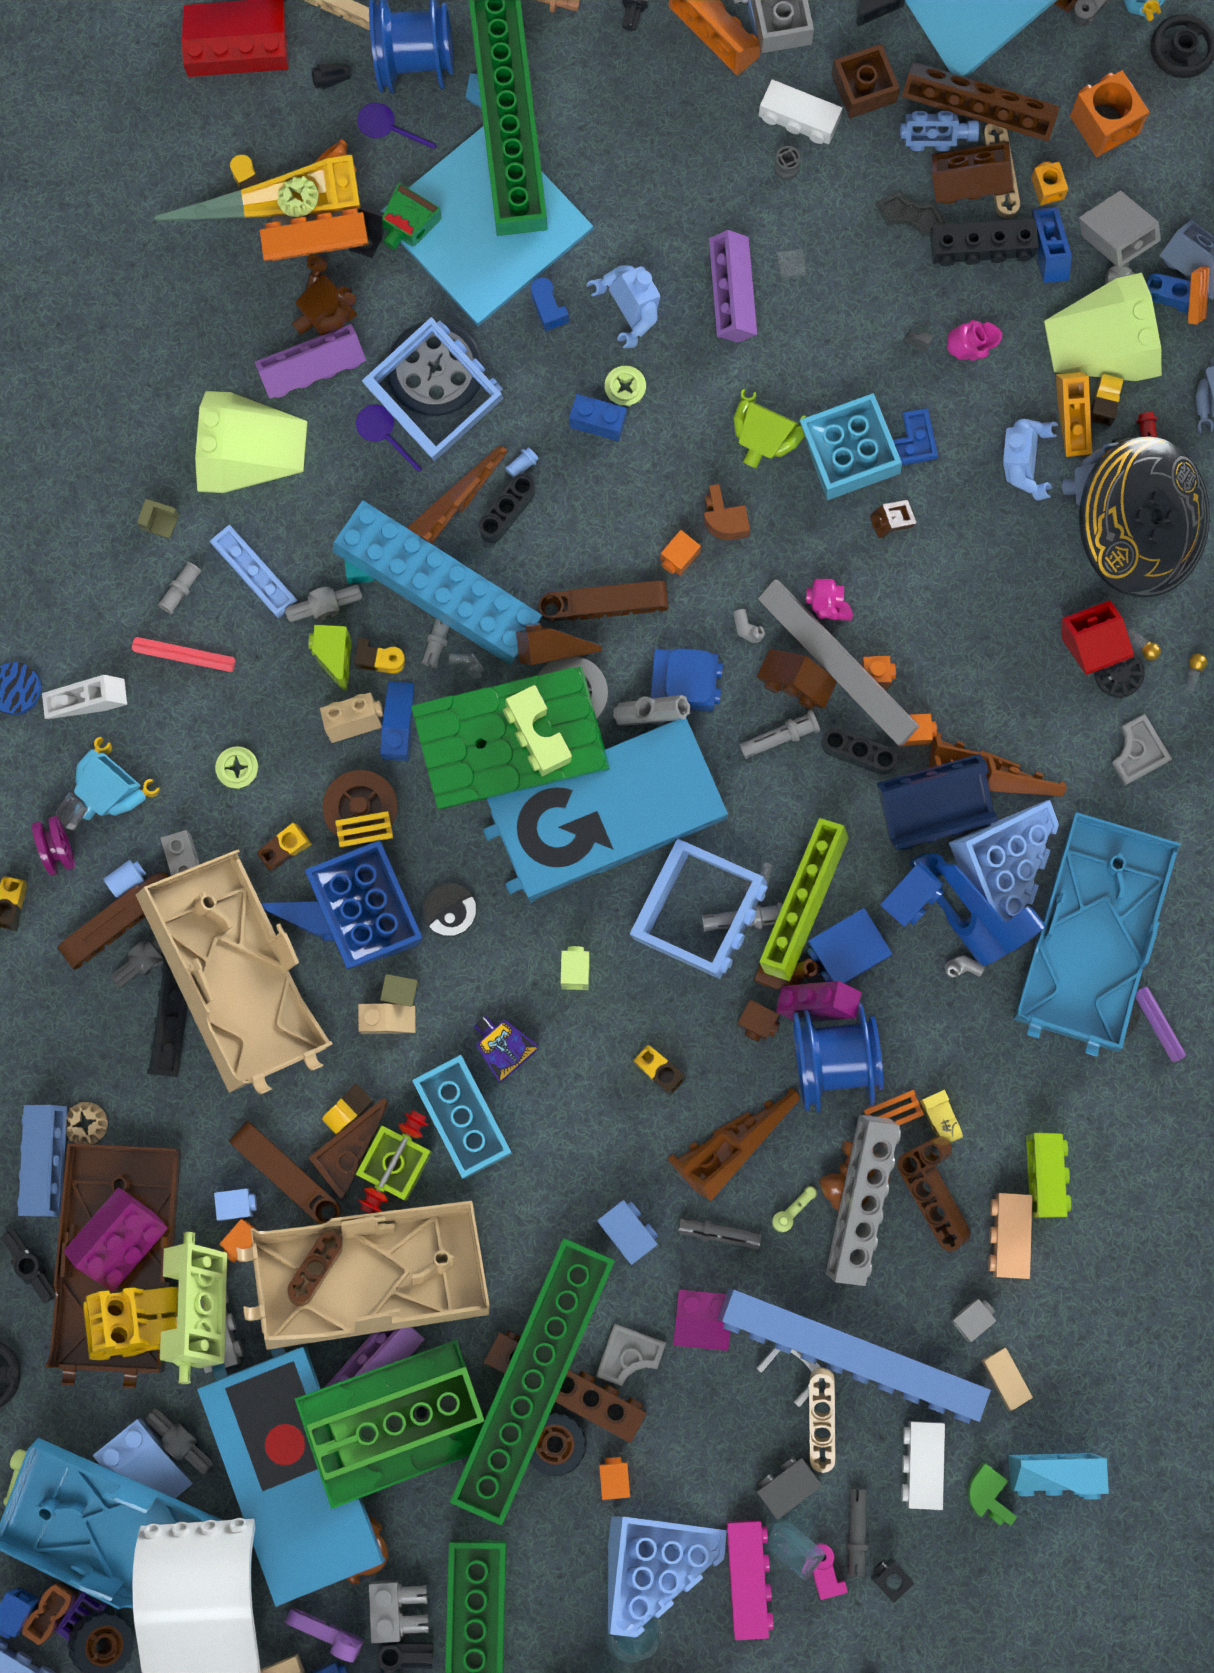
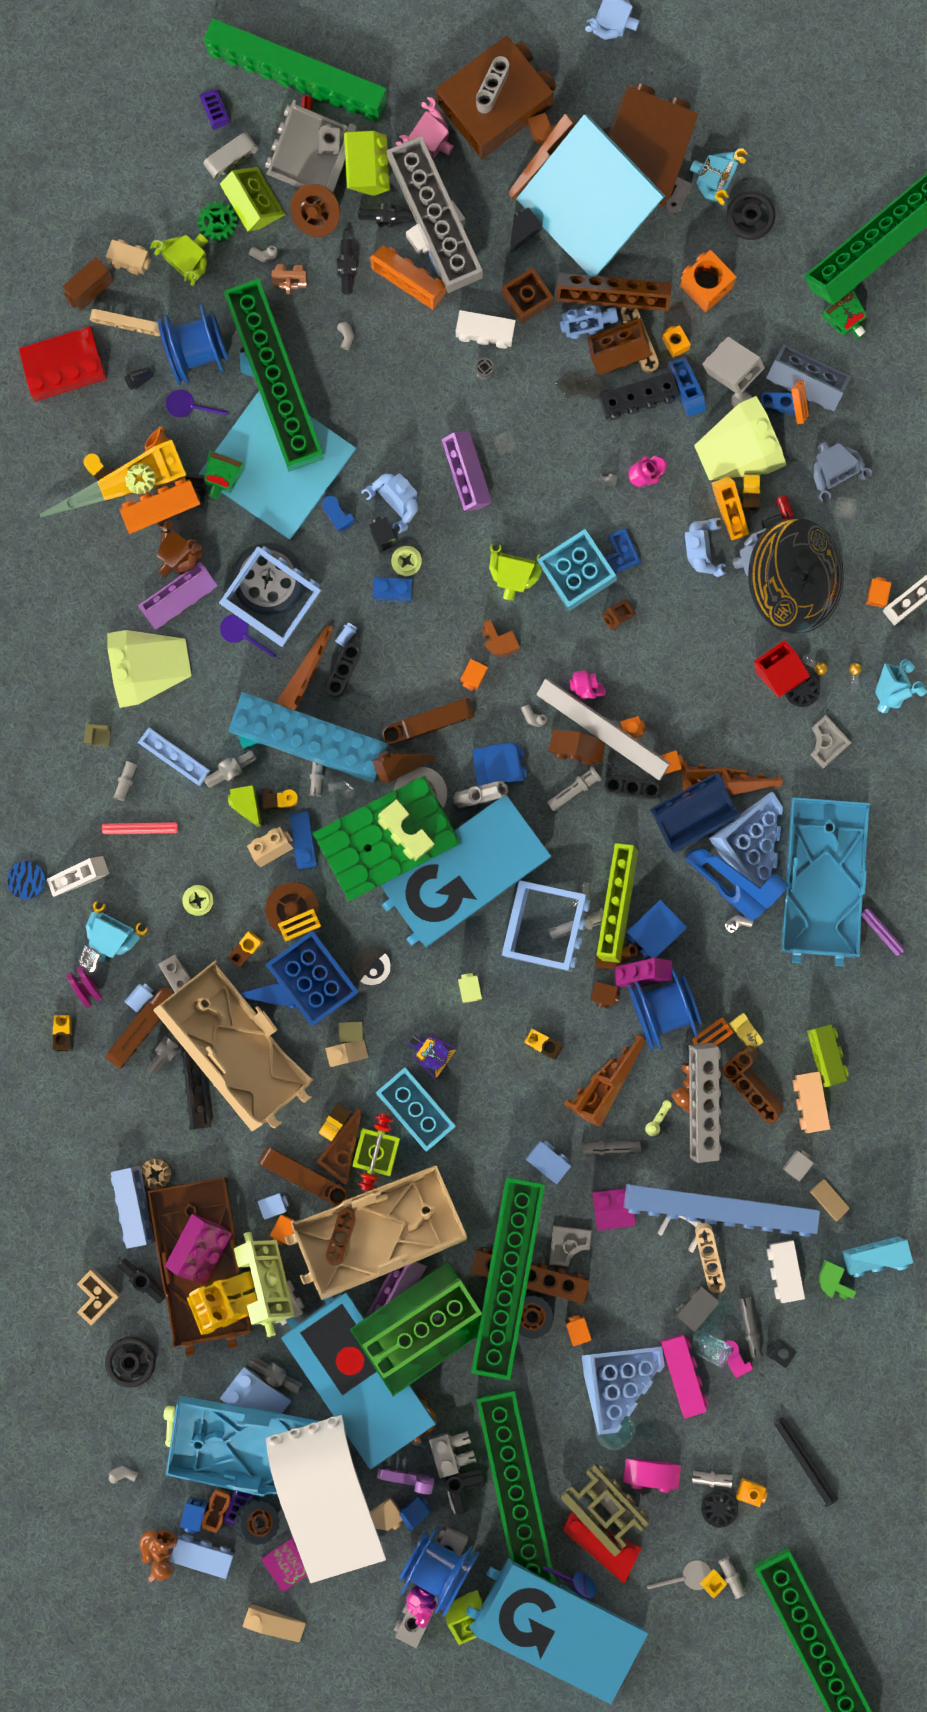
camera: 10 degrees left, 5 degrees up
blue brick [880,861,945,927] -> none
none -> light grey arm [337,322,355,350]
none -> black brick [369,517,397,553]

